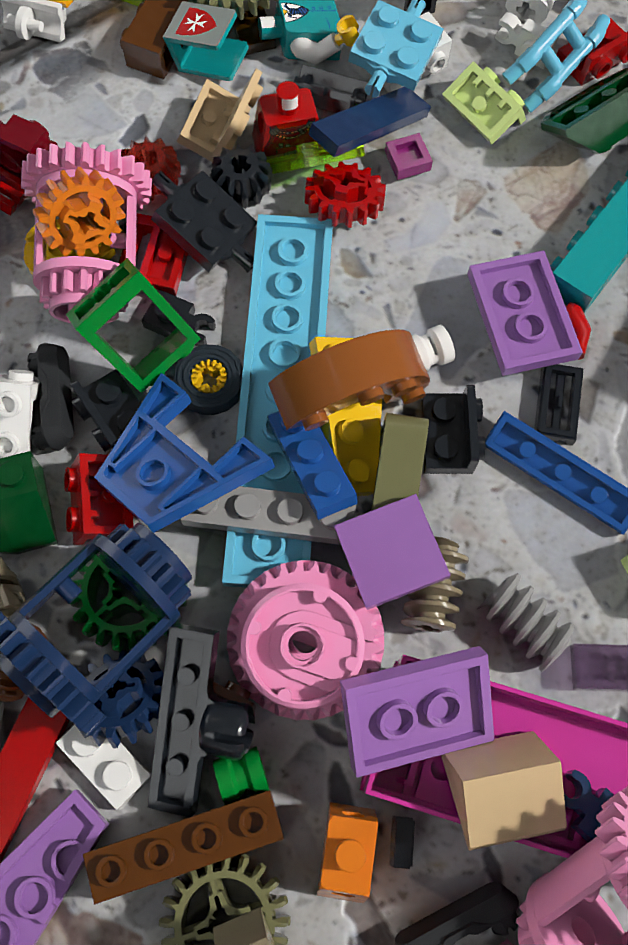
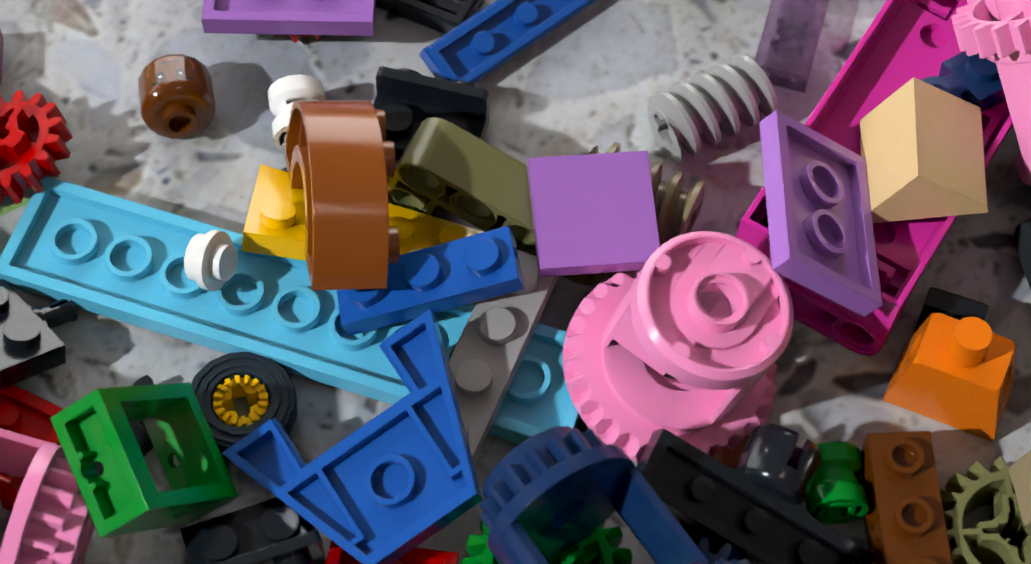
camera: 75 degrees left, 10 degrees down
none -> reddish brown head [138,54,215,139]
none -> white plate [184,230,238,291]

